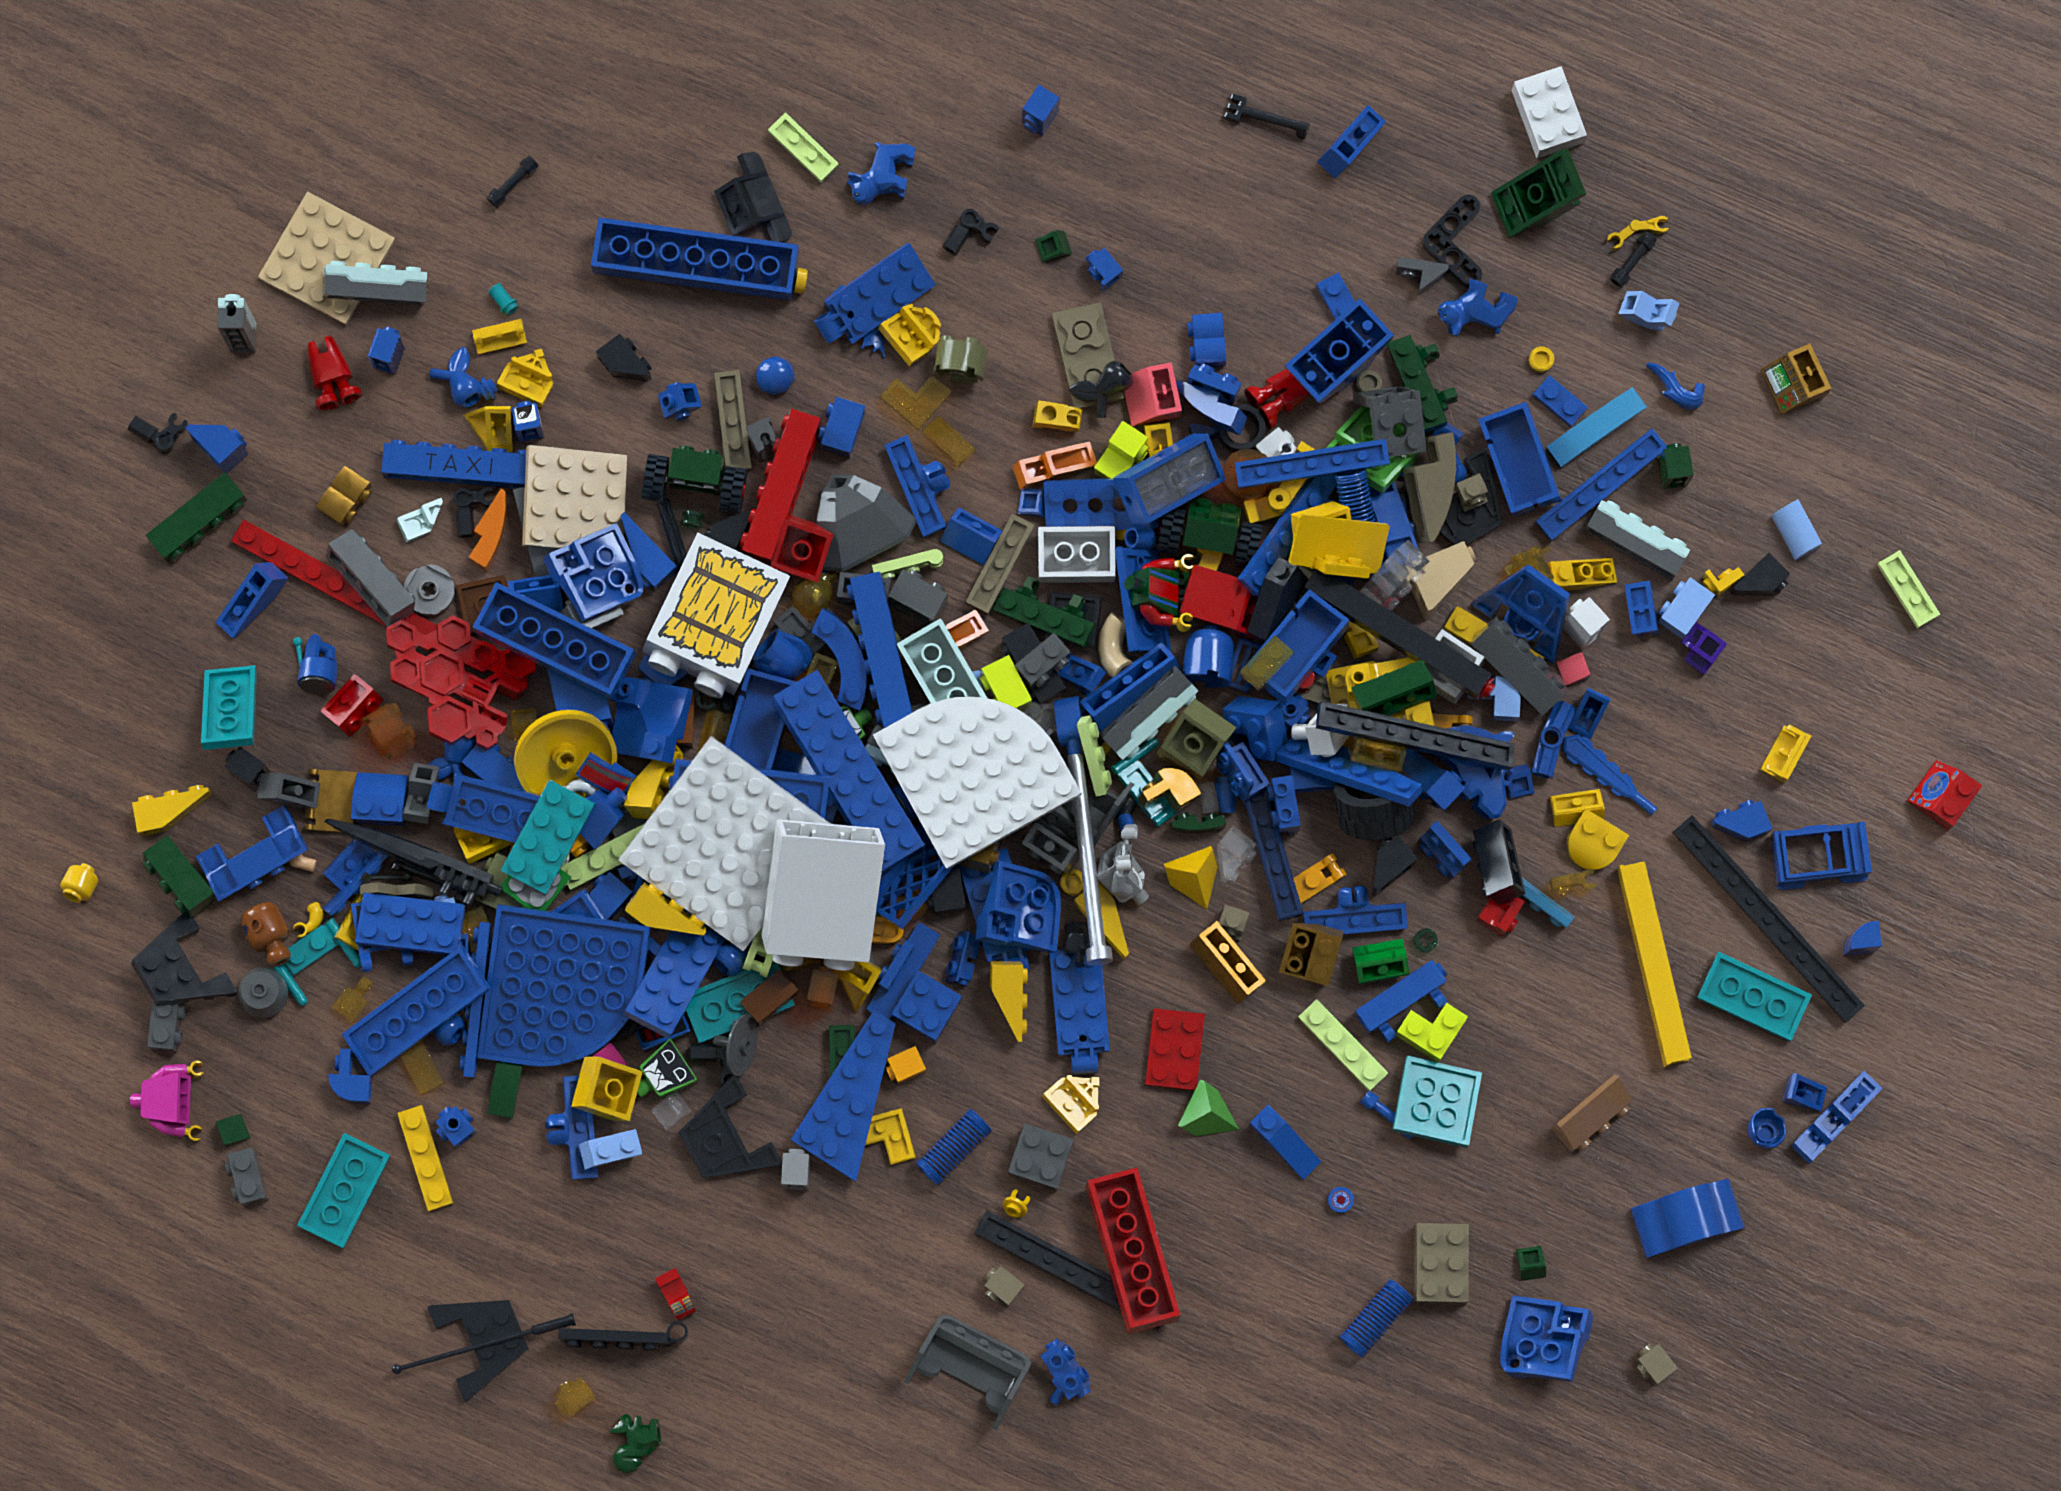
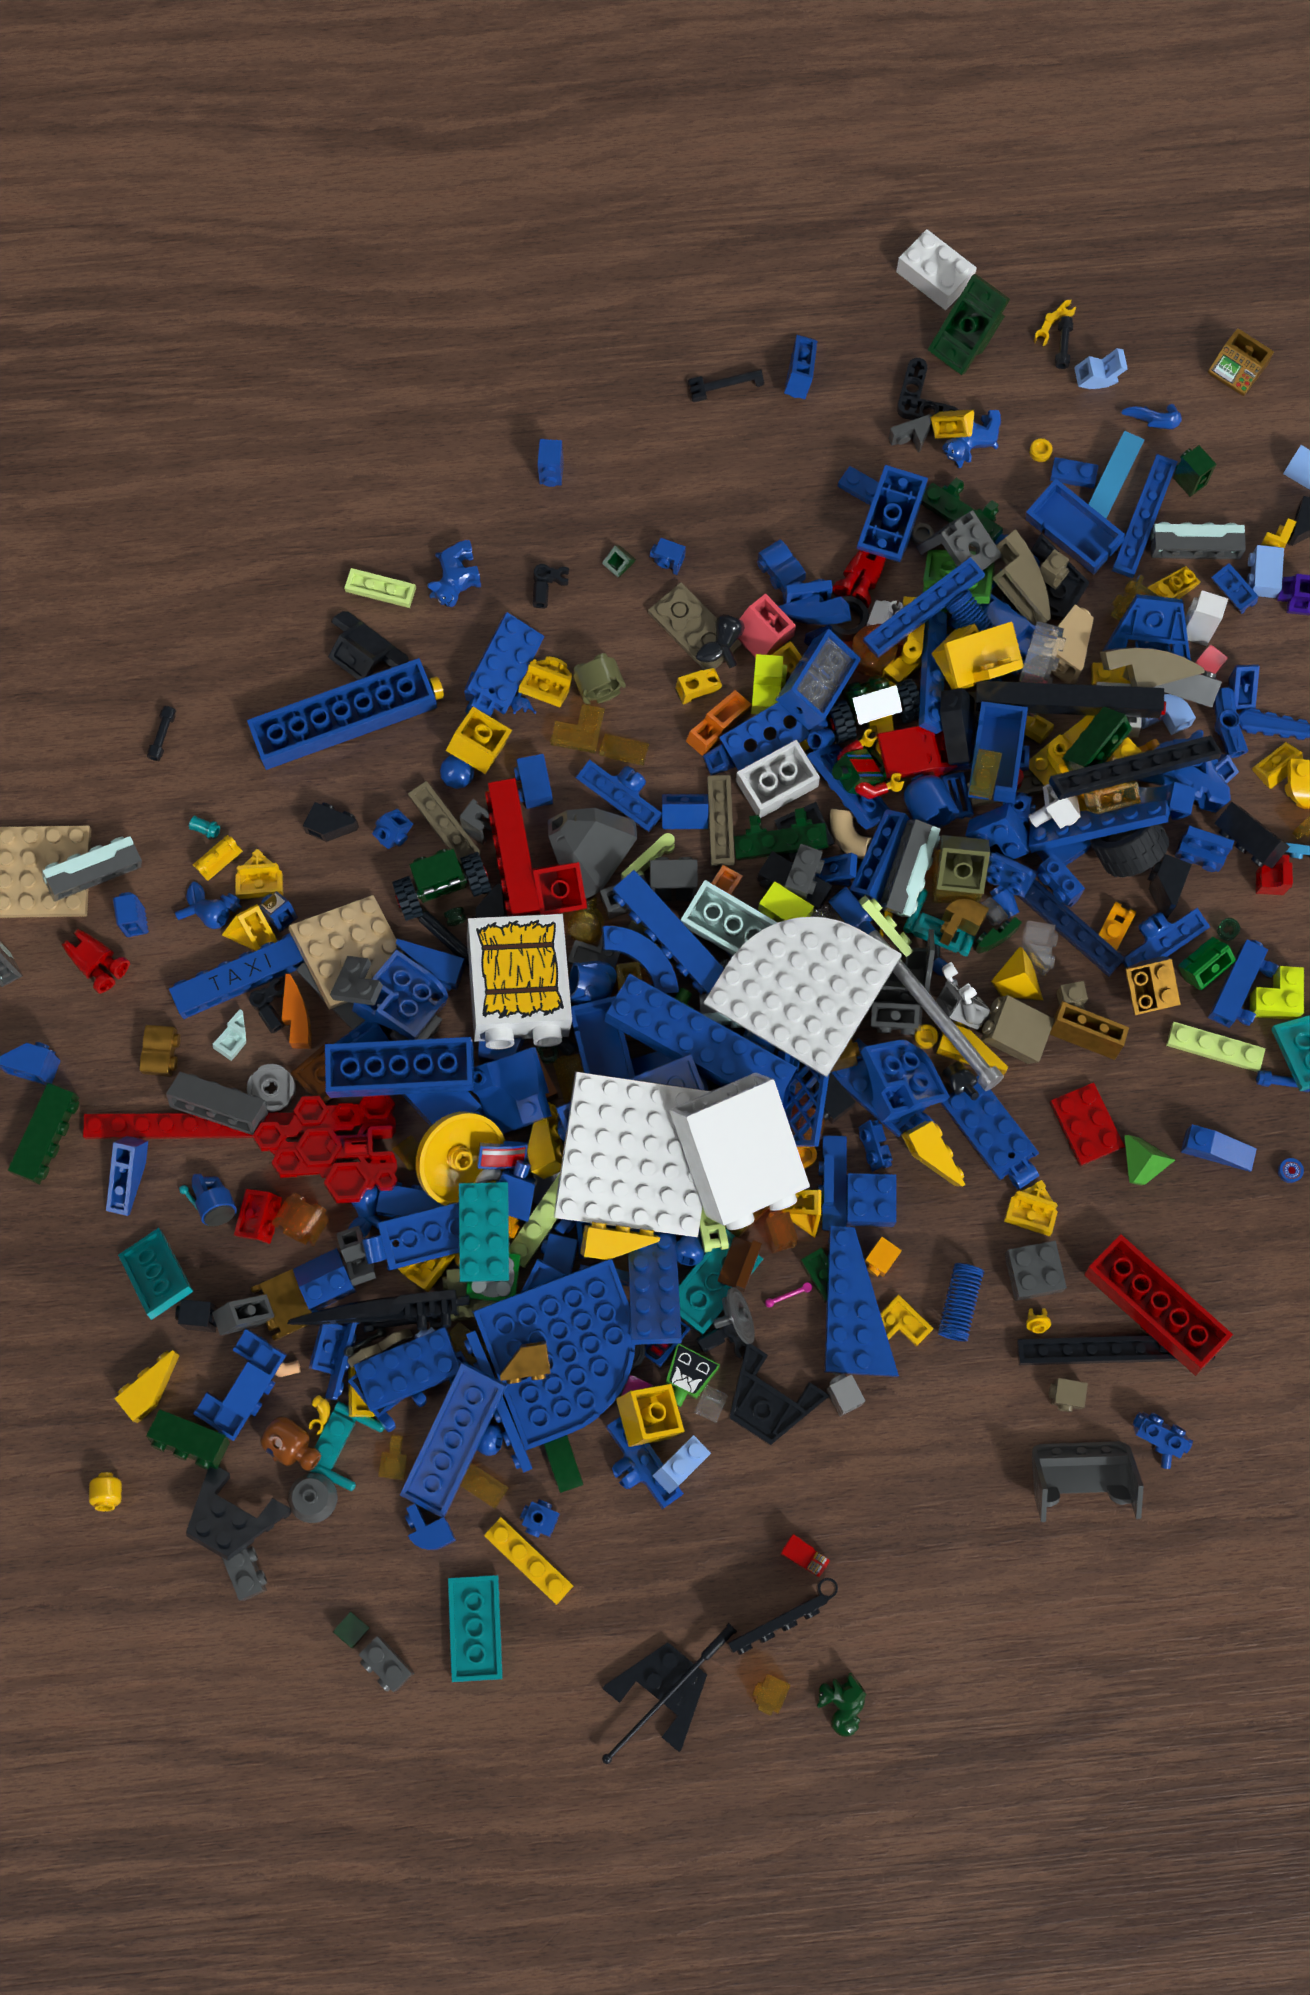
camera: 25 degrees left, 5 degrees down
dark pink torso [130,1060,204,1141] -> none
none -> dark grey plate [330,956,383,1005]
none -> yellow brick [446,707,512,774]
none -> pearl gold slope [500,1341,550,1384]
none -> dark pink hinge [765,1282,812,1308]
none -> yellow slope [930,410,974,438]
none -> dark tan brick [981,995,1055,1064]
none -> dark tan slope [1100,647,1205,687]

